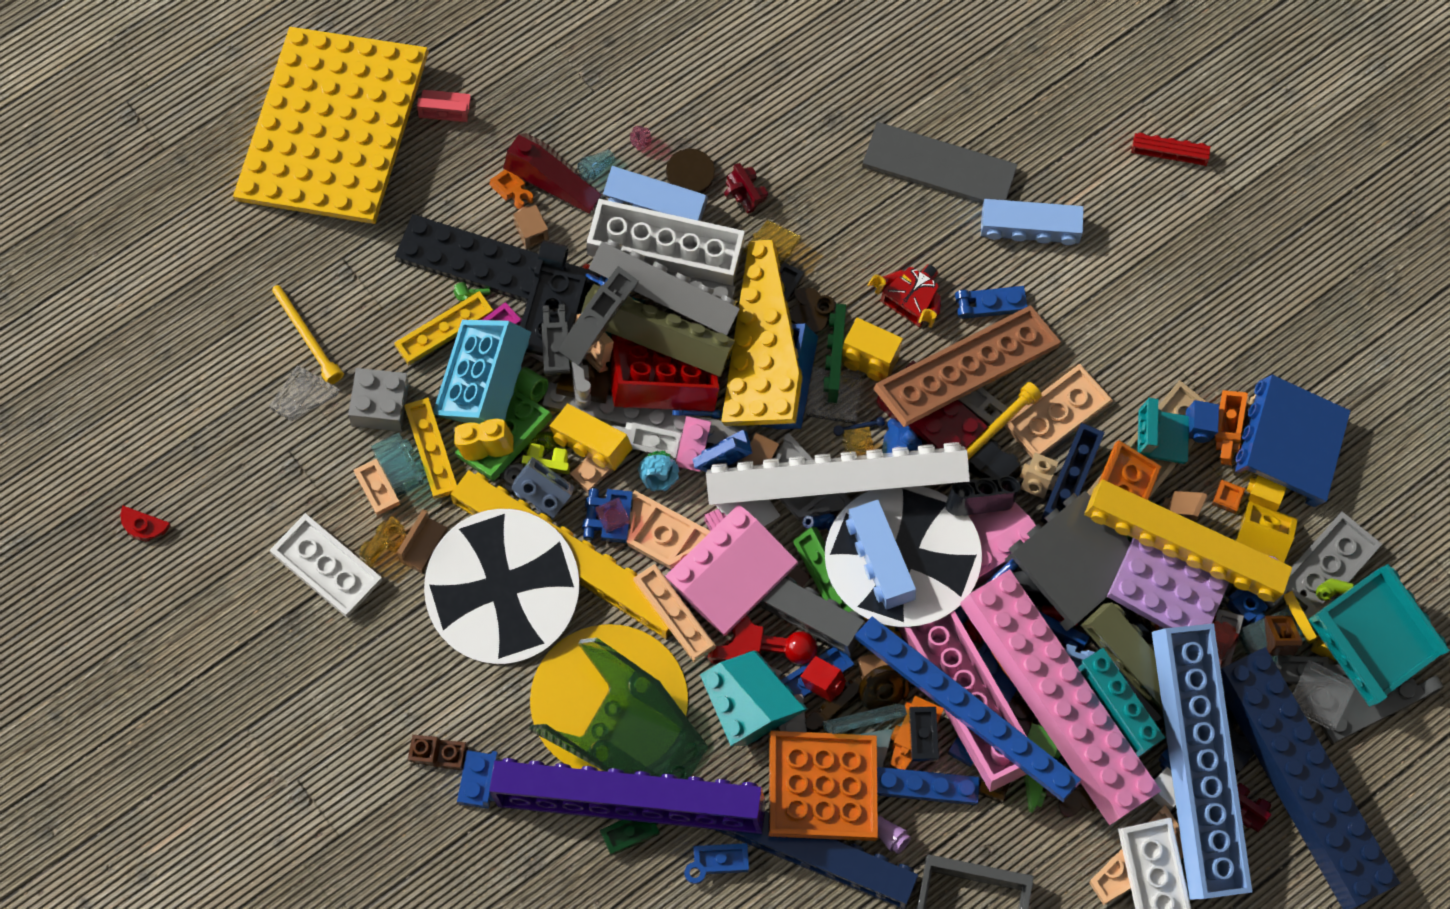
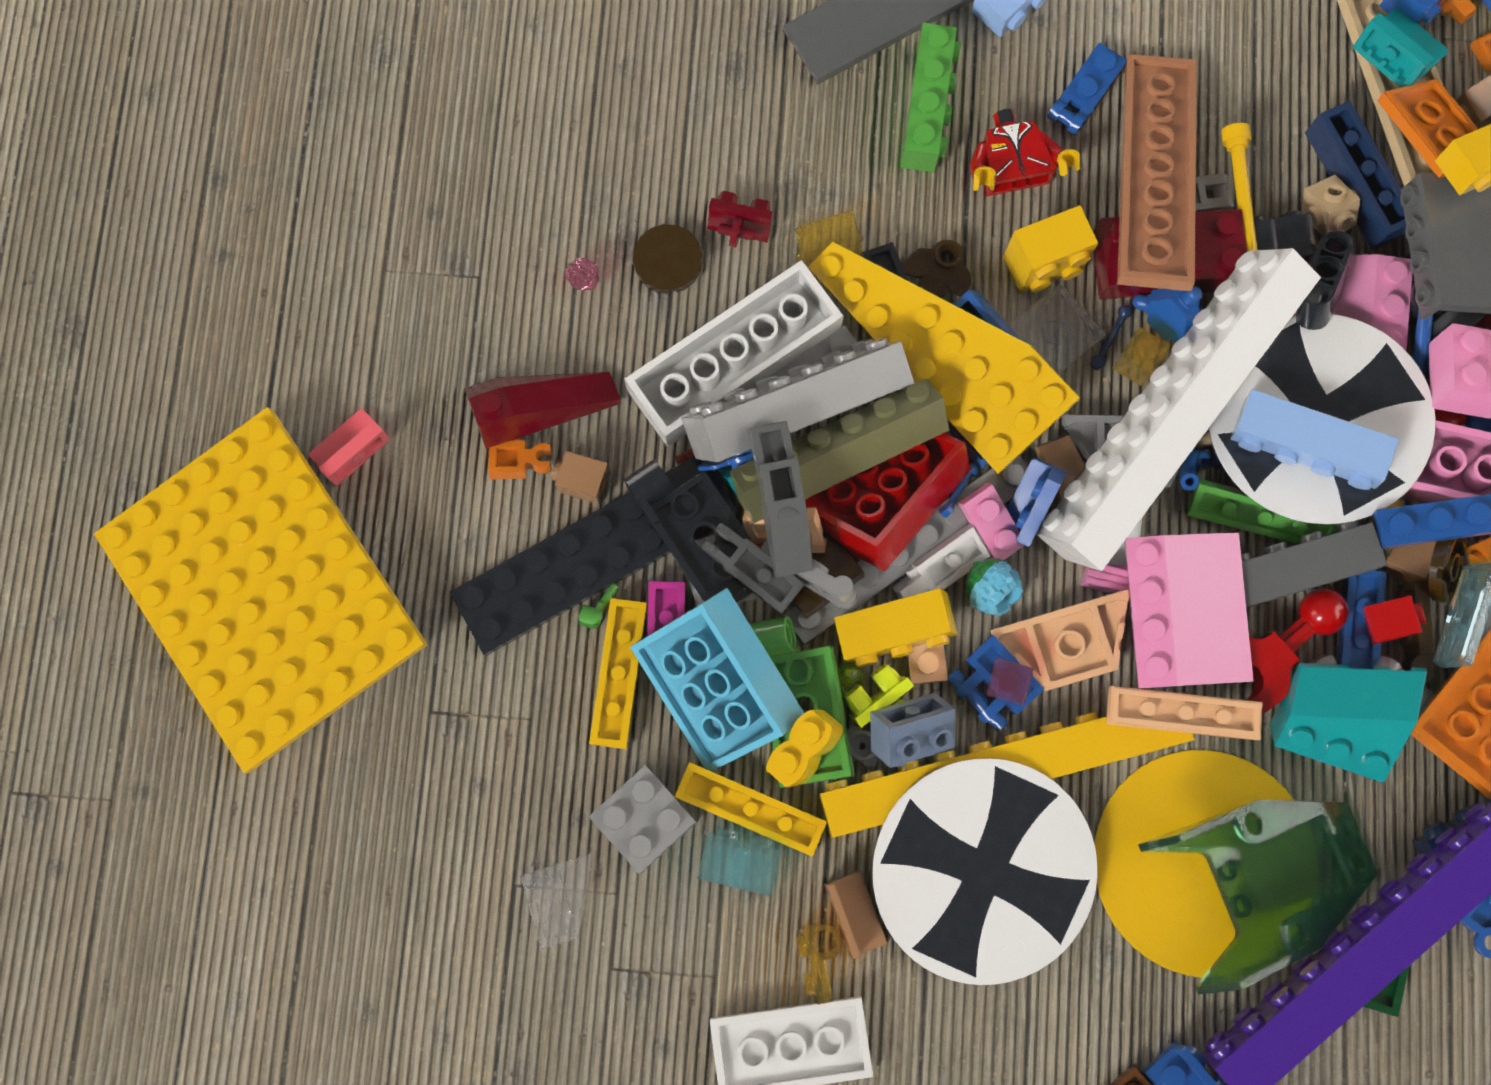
camera: 45 degrees left, 10 degrees up
yellow piece [272,285,344,385] -> none
light nougat plate [353,459,400,516] -> none
clear light blue cone [577,149,615,180] -> none
light blue brick [603,166,708,221] -> none
dark green plate [823,303,846,403] -> none
light nougat tile [1004,364,1113,458] -> none
none -> bright green brick [900,22,961,173]

